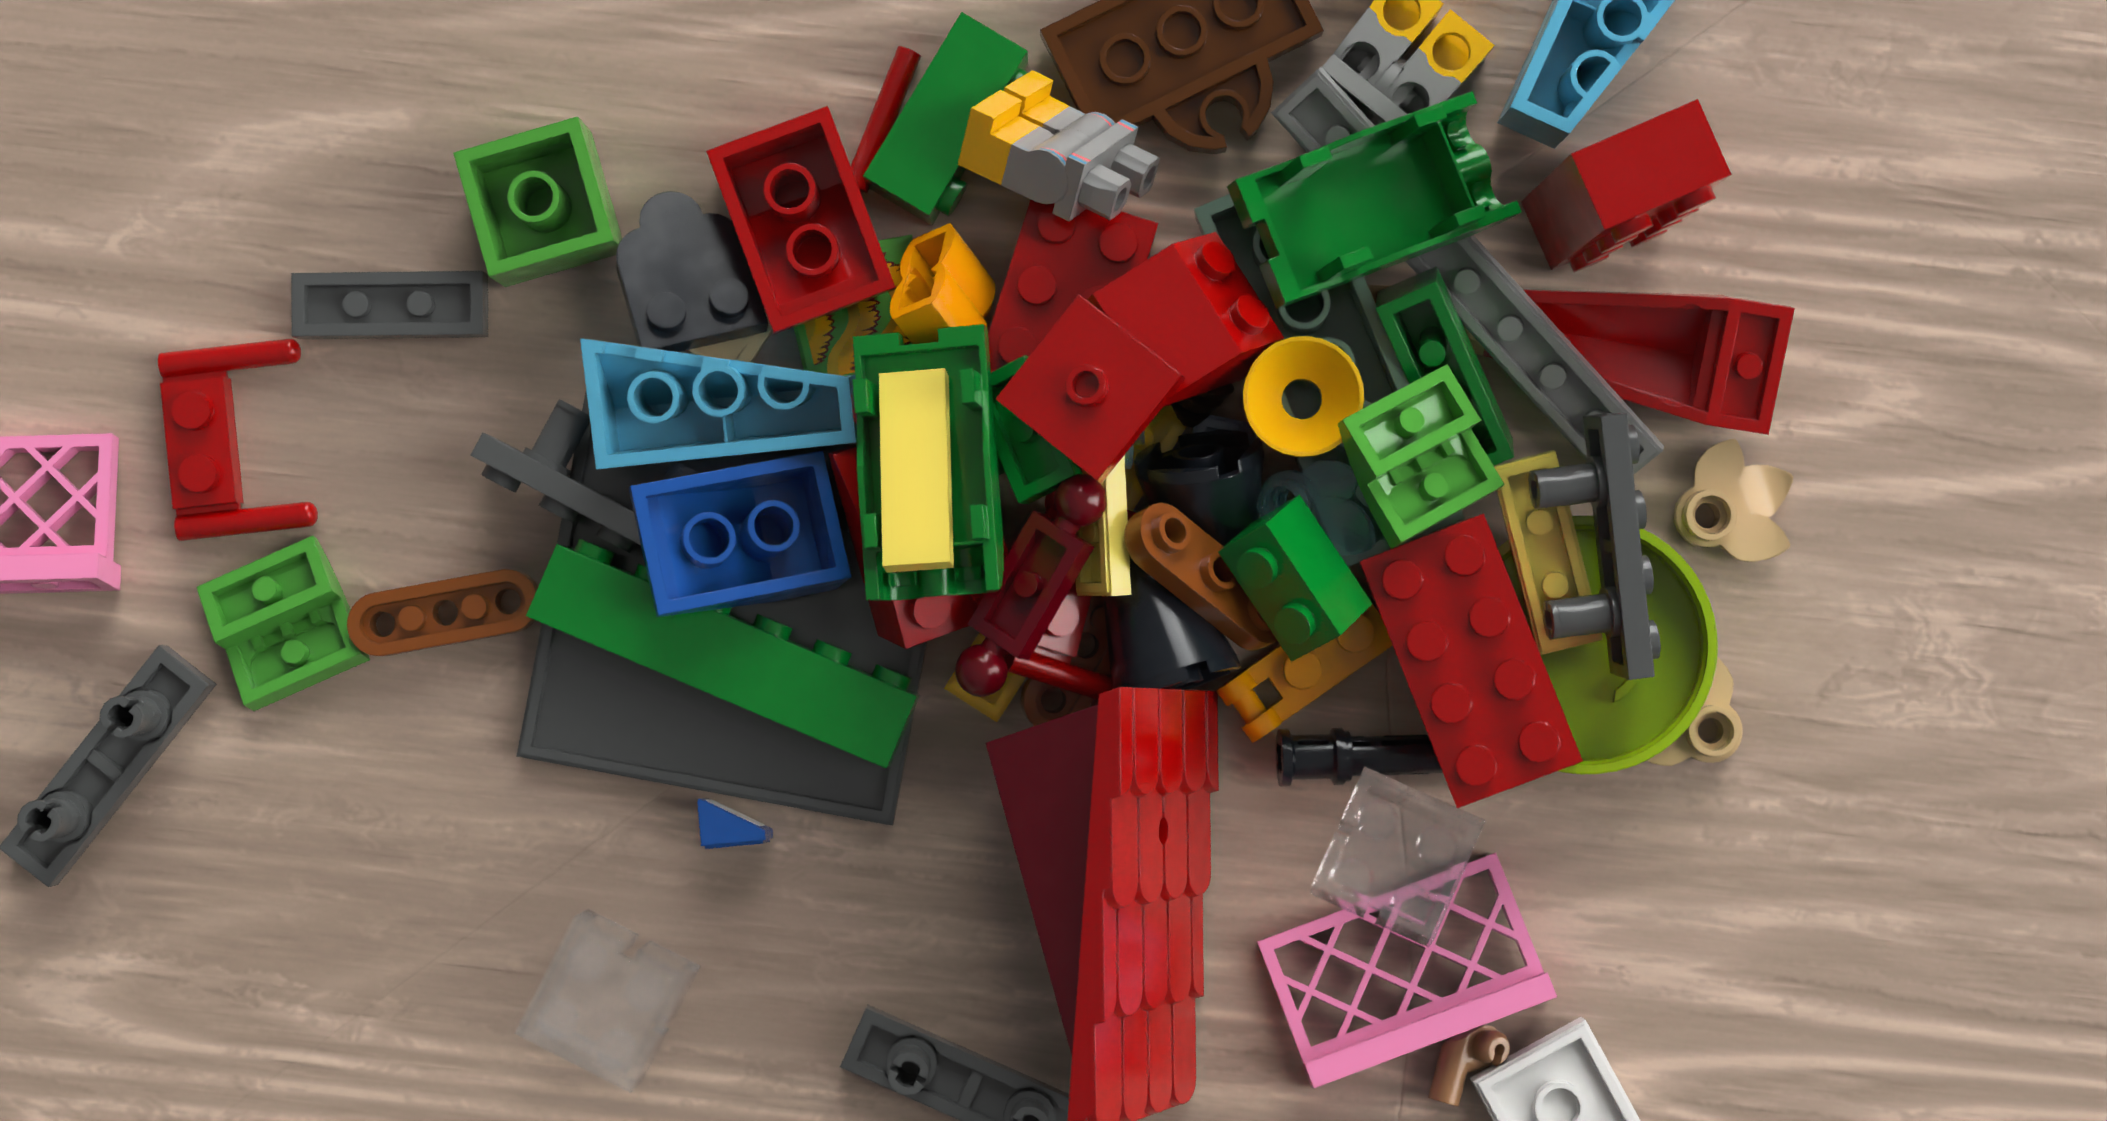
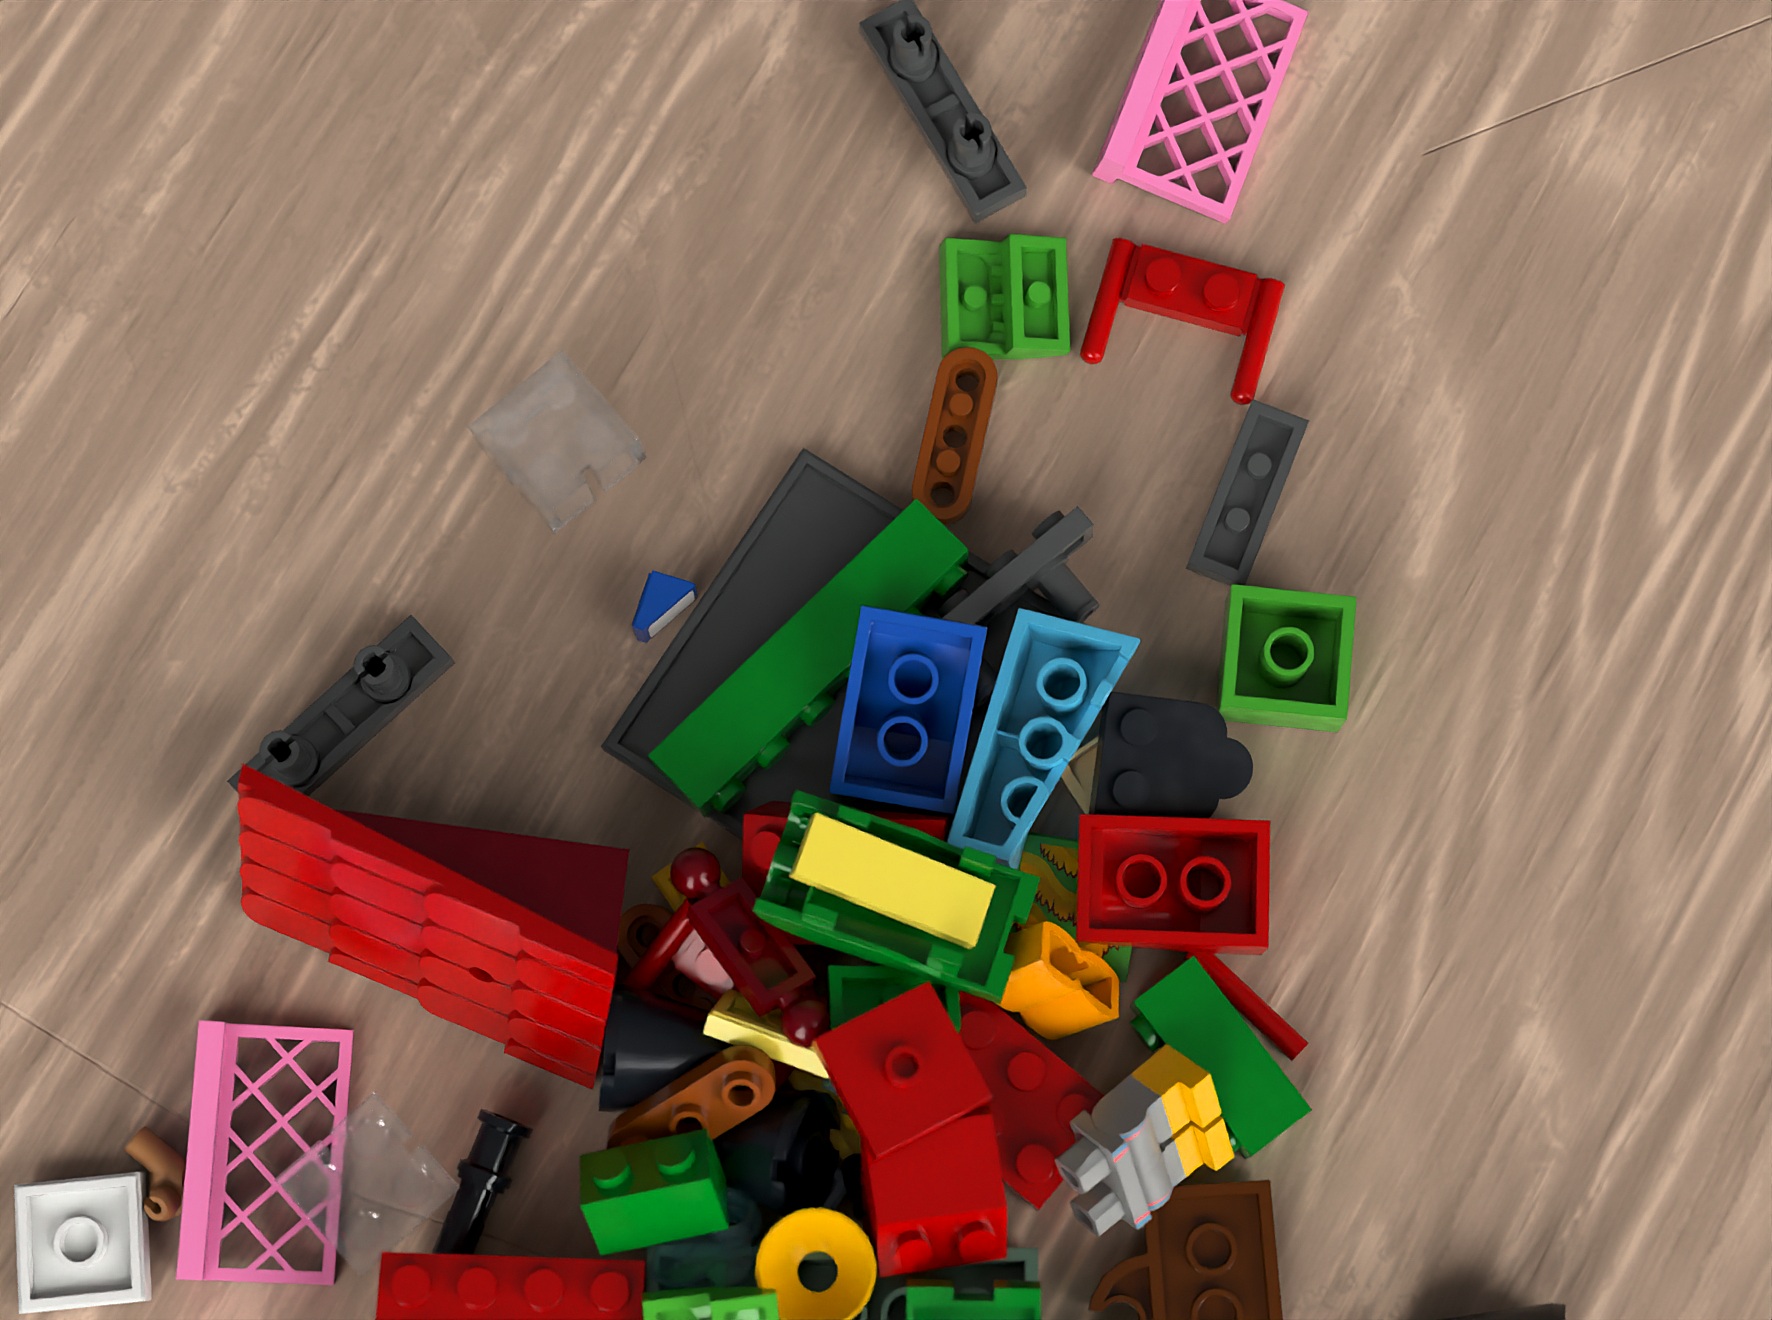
camera: 120 degrees right, 10 degrees down
light orange plate [1216,604,1393,743] -> none

